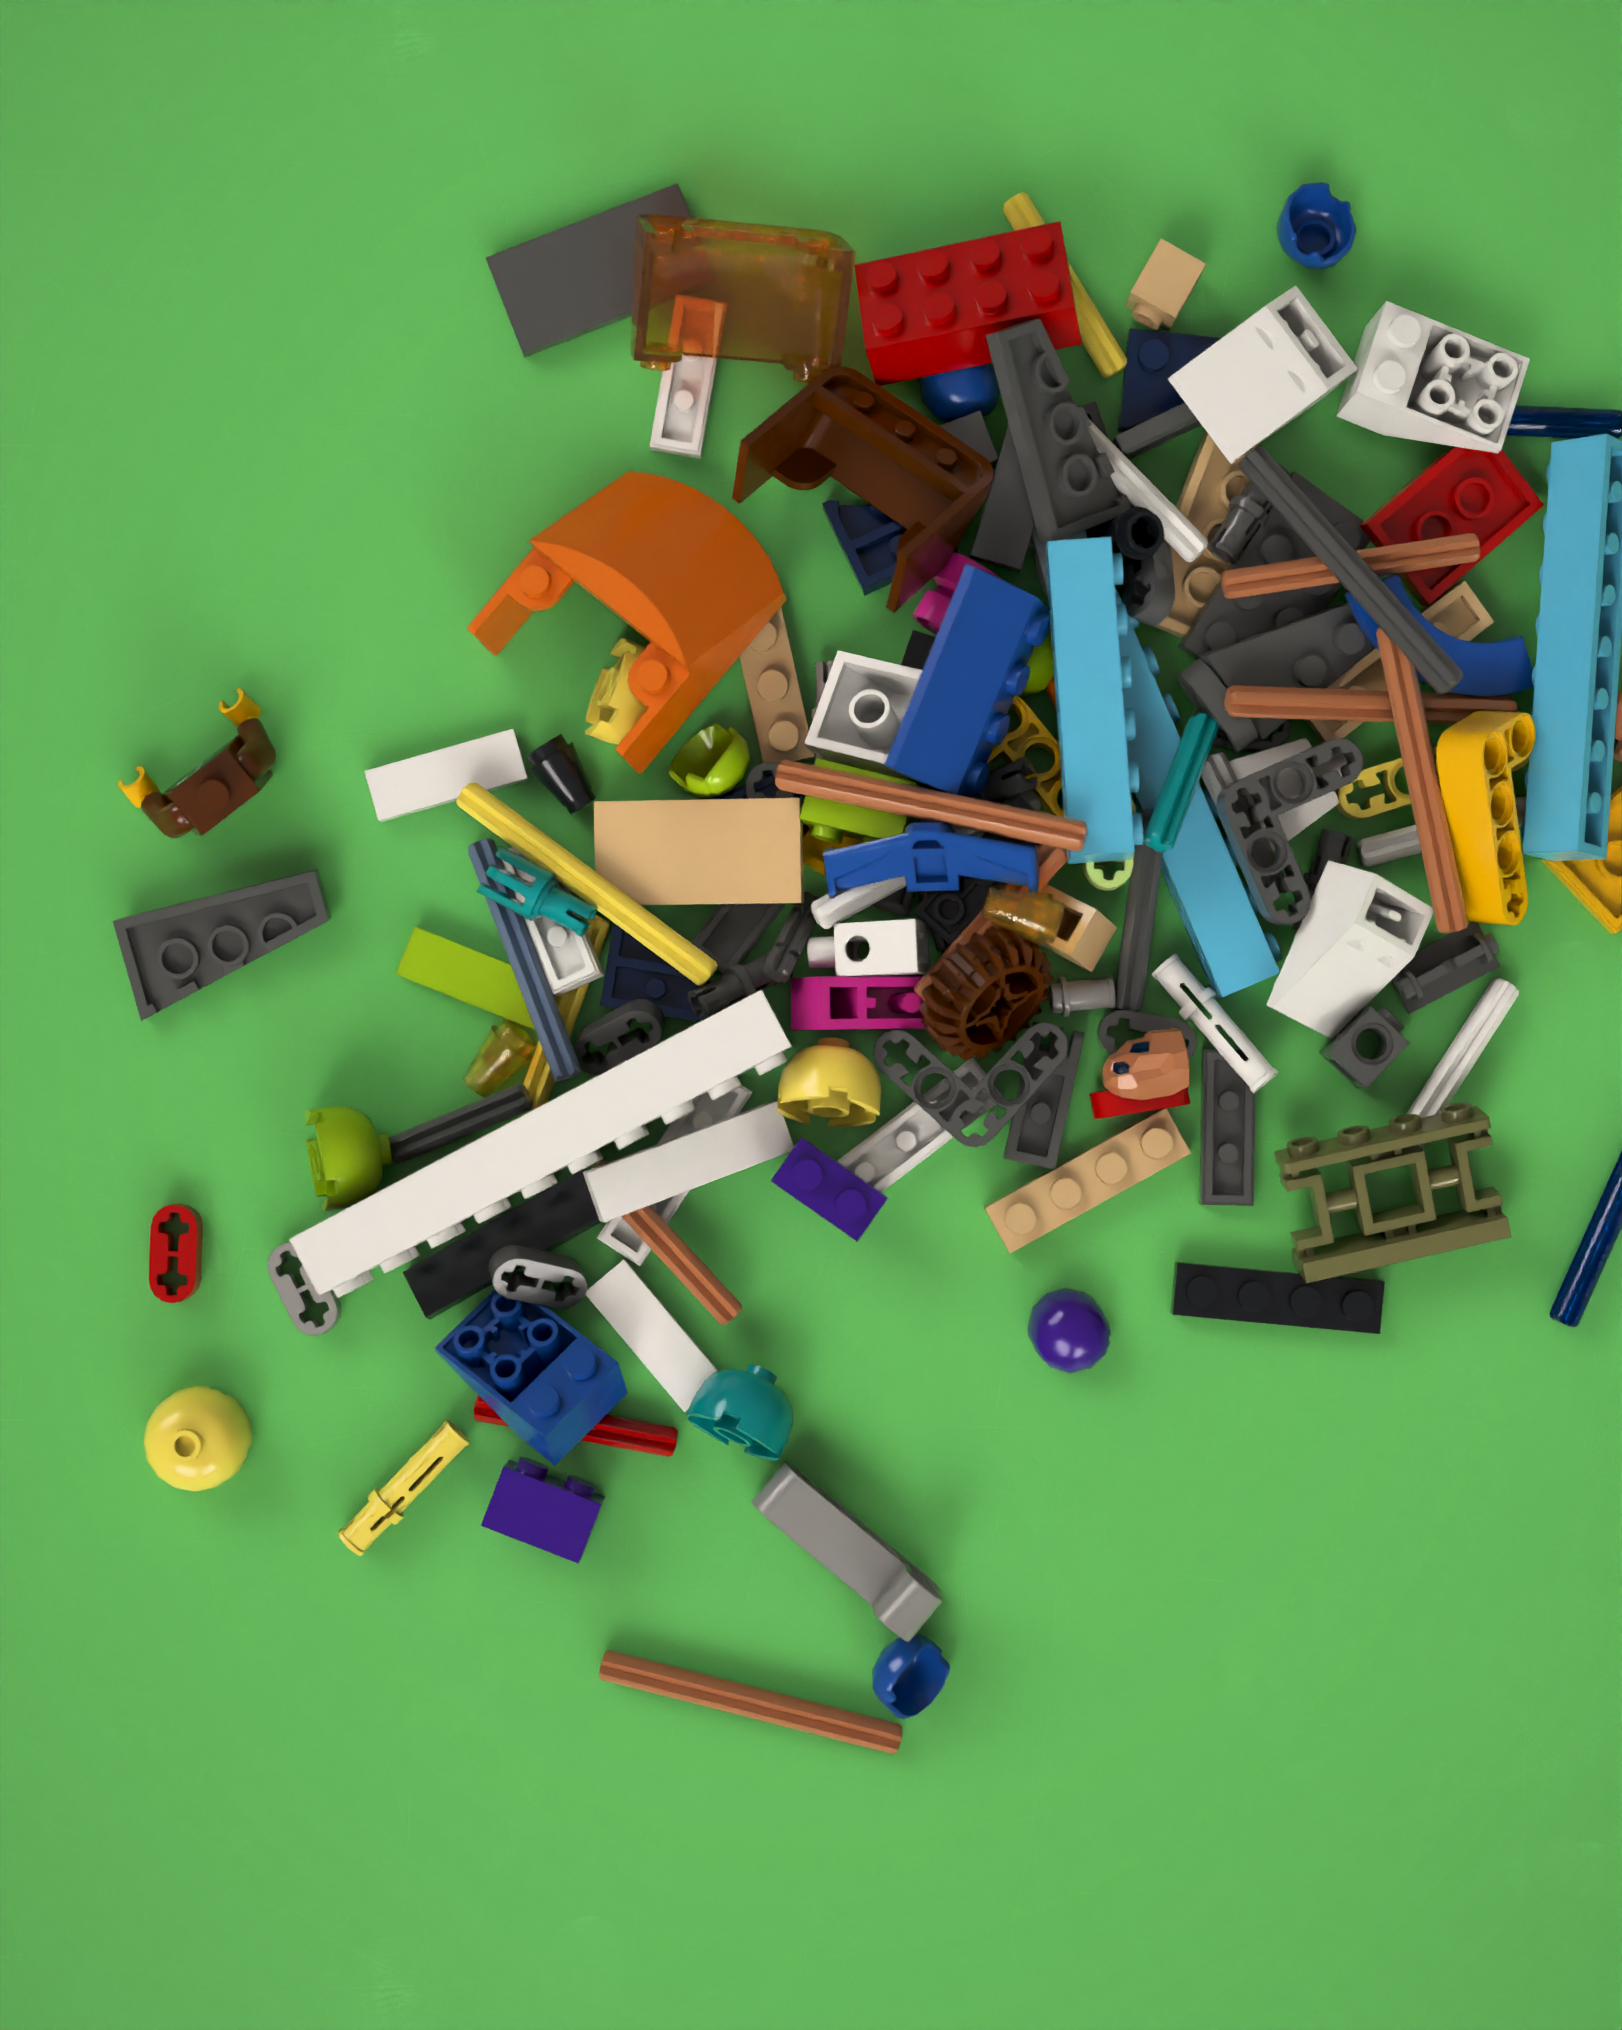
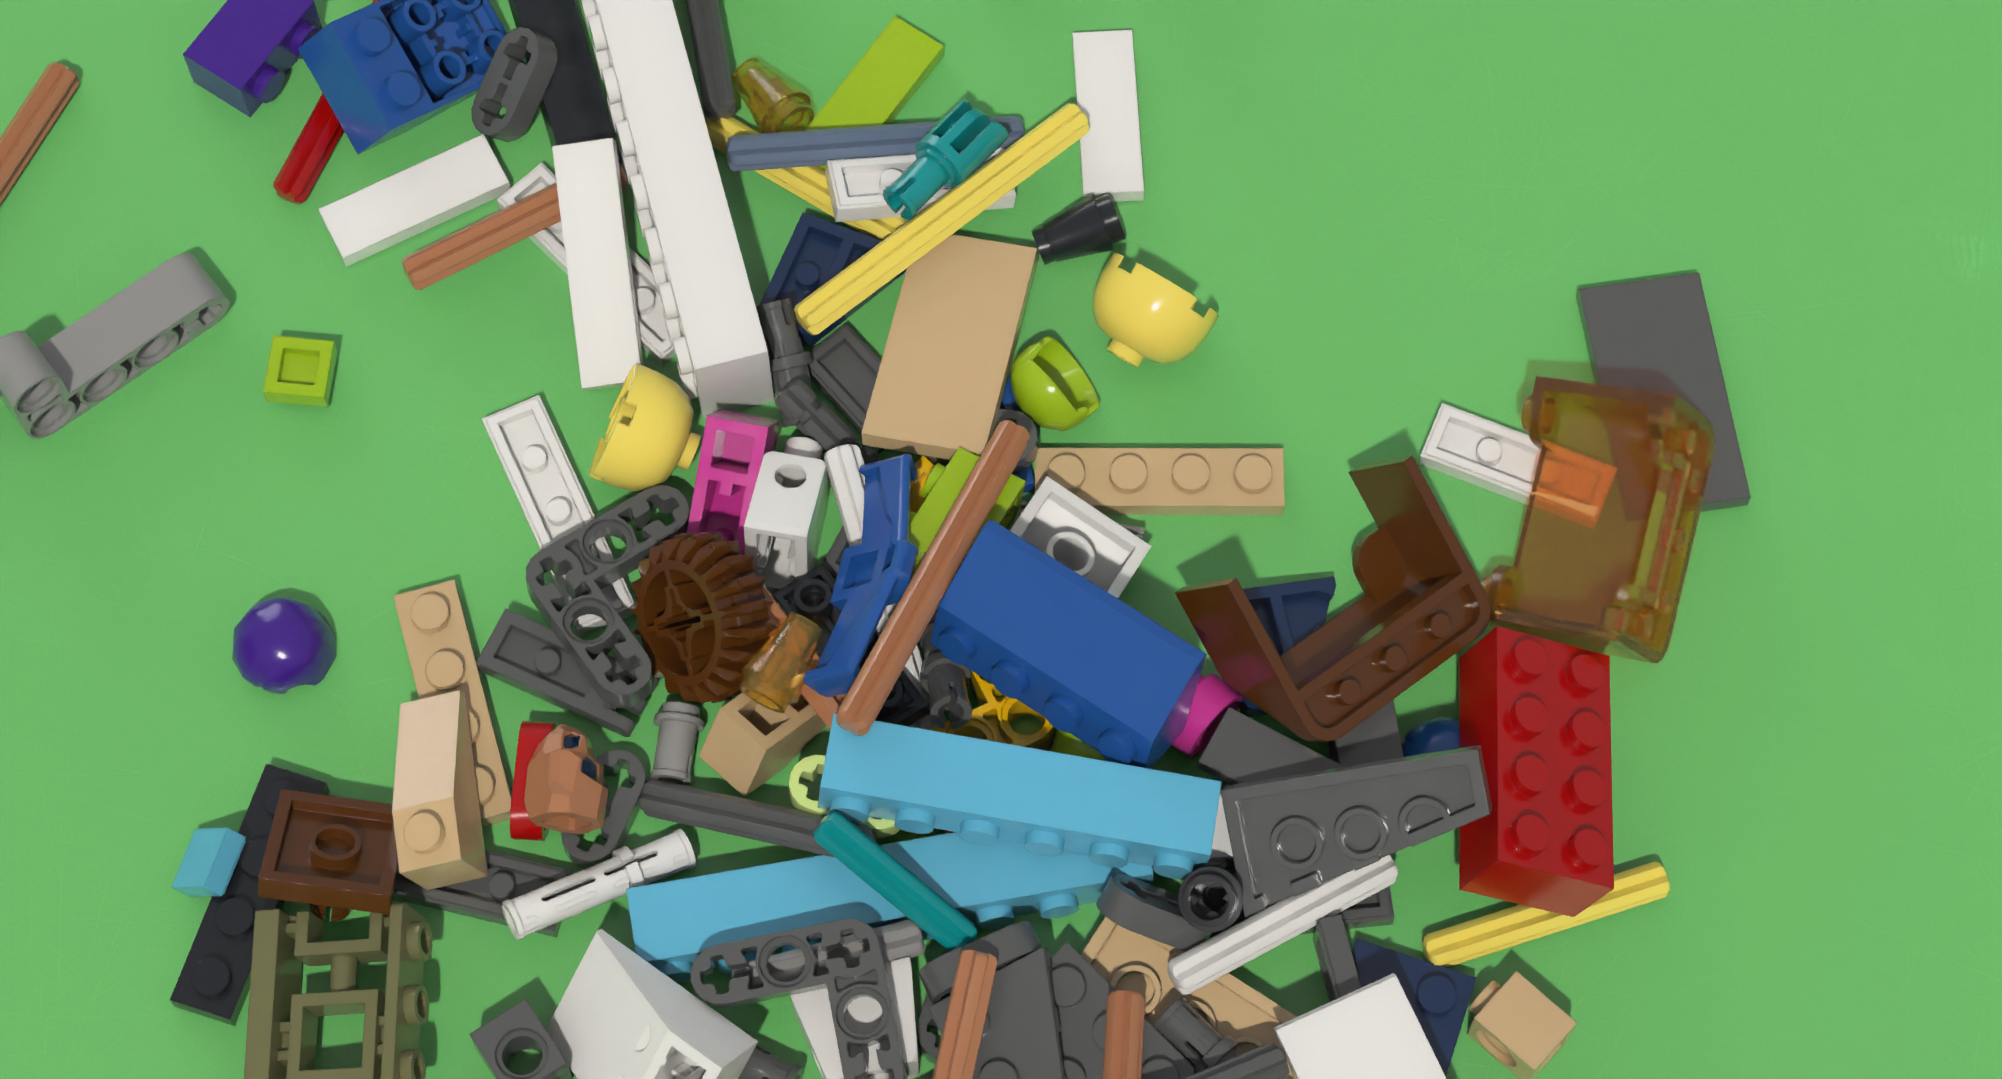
camera: 95 degrees right, 20 degrees down
orange windscreen [467,471,787,774] -> none
dark grey beam [573,999,665,1075] -> none
teal cylinder [686,1364,793,1461] -> none
dark purple brick [771,1136,888,1242] -> none
none -> medium azure tile [171,828,246,897]
none -> reddish brown tile [257,789,399,922]
none -> lime plate [263,335,338,407]
none -> tan slope [392,690,488,890]

